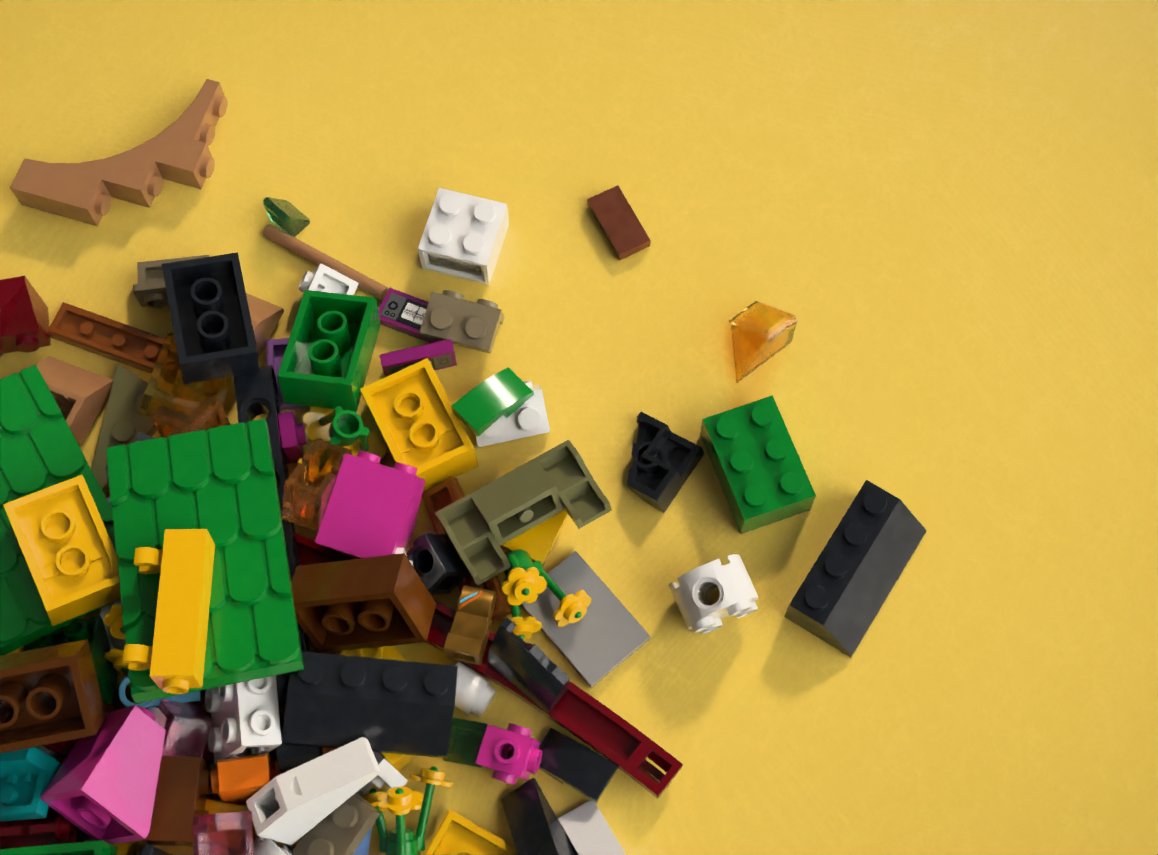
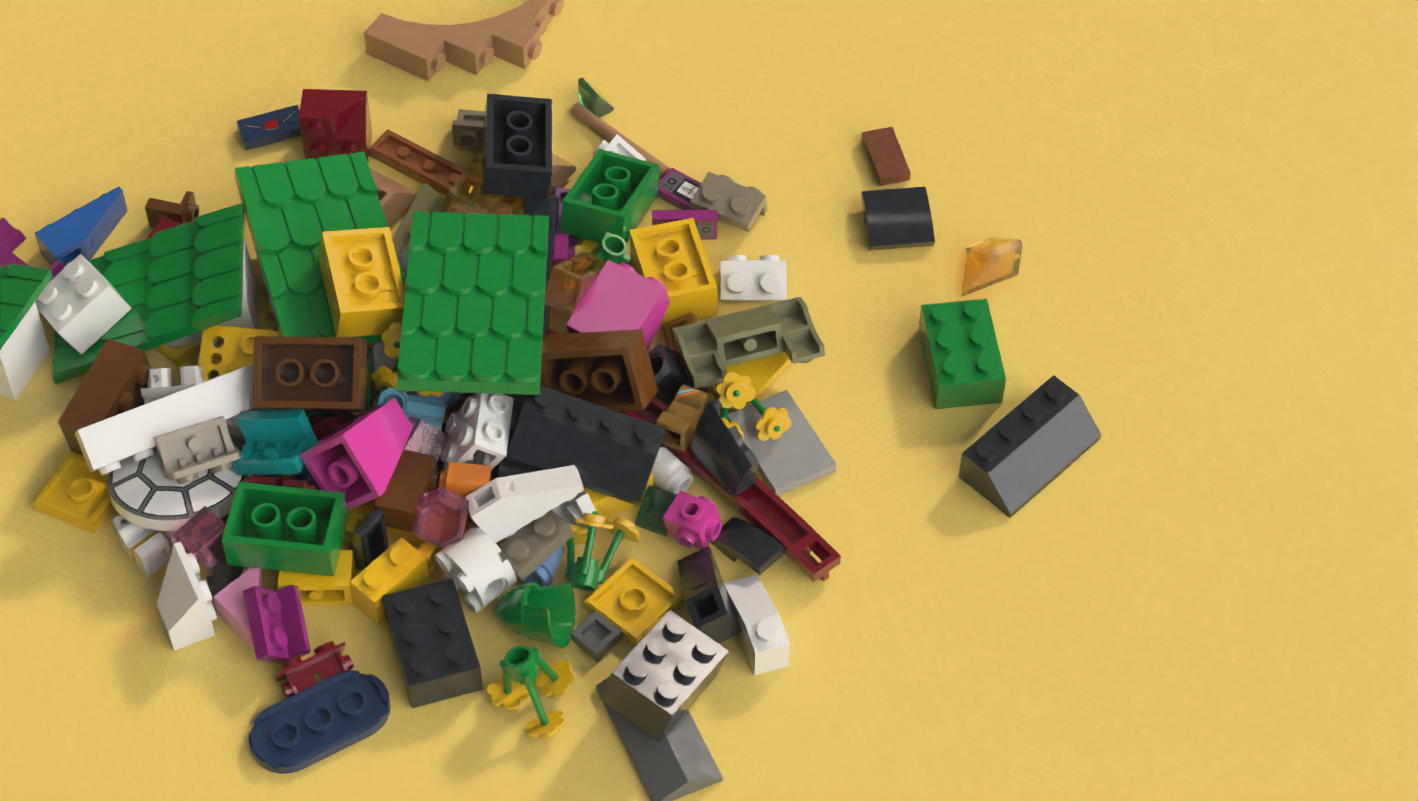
camera: 10 degrees right, 15 degrees down
yellow brick [122,529,215,694] -> none
white piece [418,188,509,285] -> none
green slope [451,367,534,437] -> none
black slope [627,412,705,513] -> none
white brick [669,554,759,634] -> none
none -> black slope [861,187,935,251]

